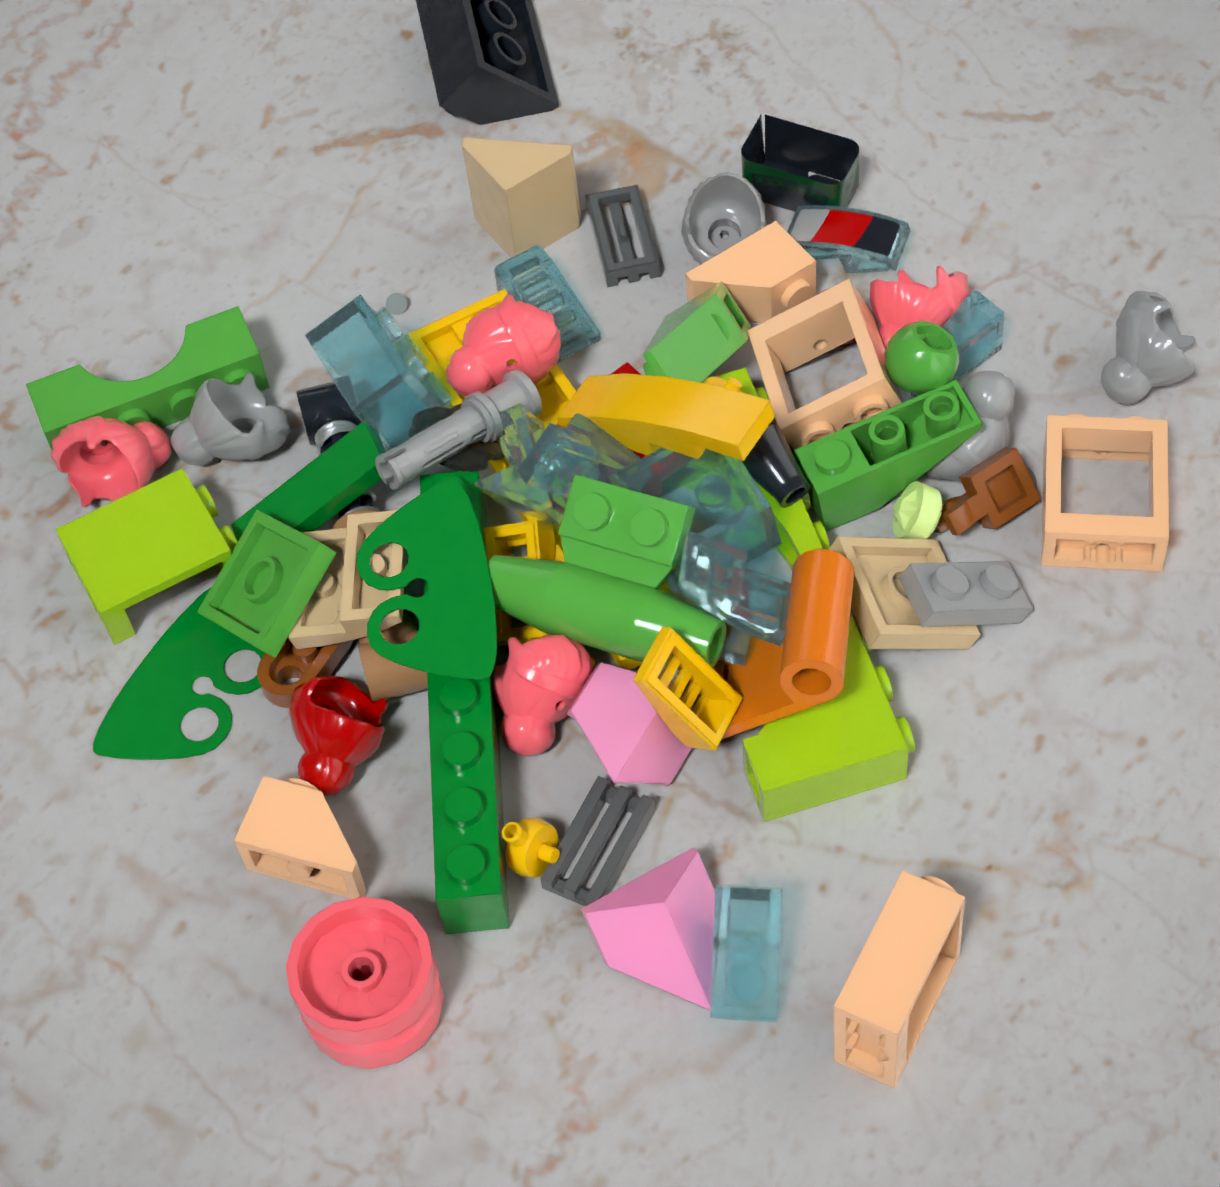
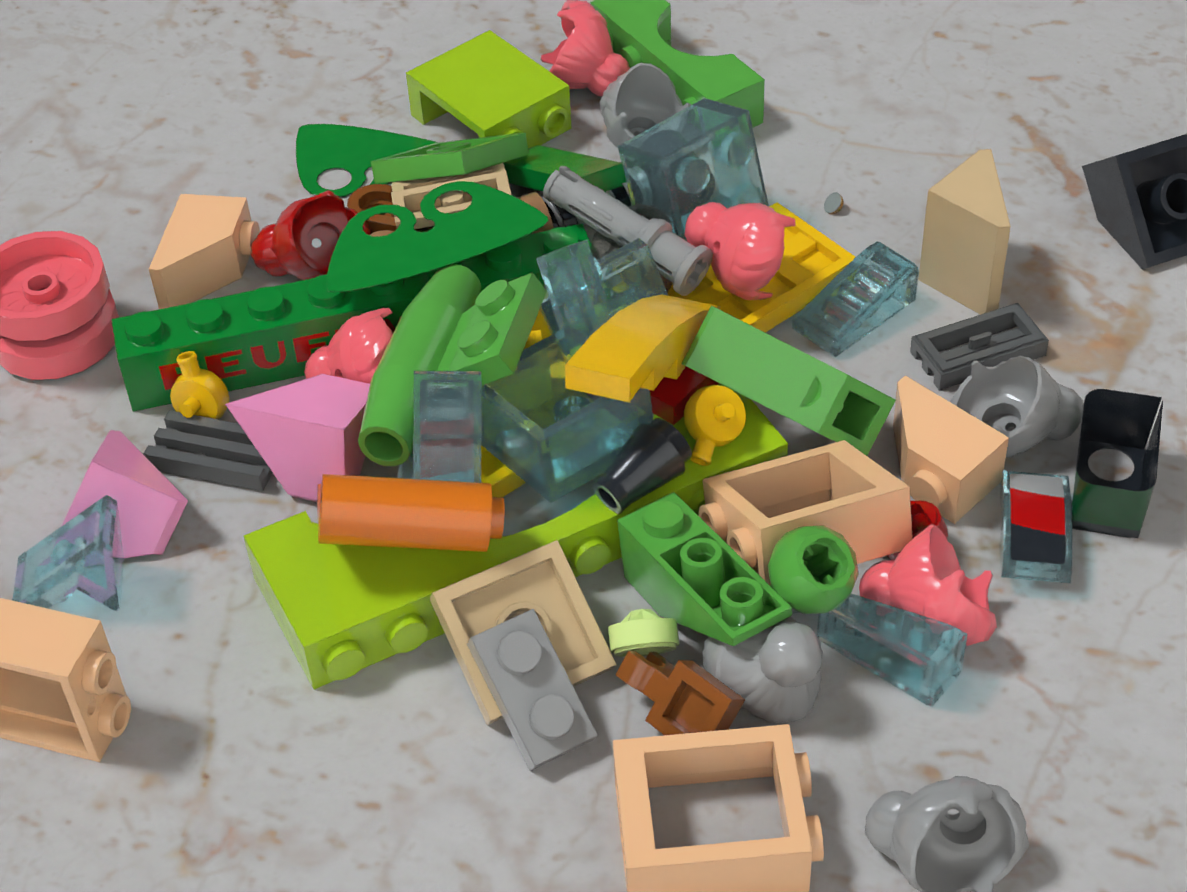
camera: 75 degrees right, 10 degrees down
yellow slope [633,626,743,751] -> none

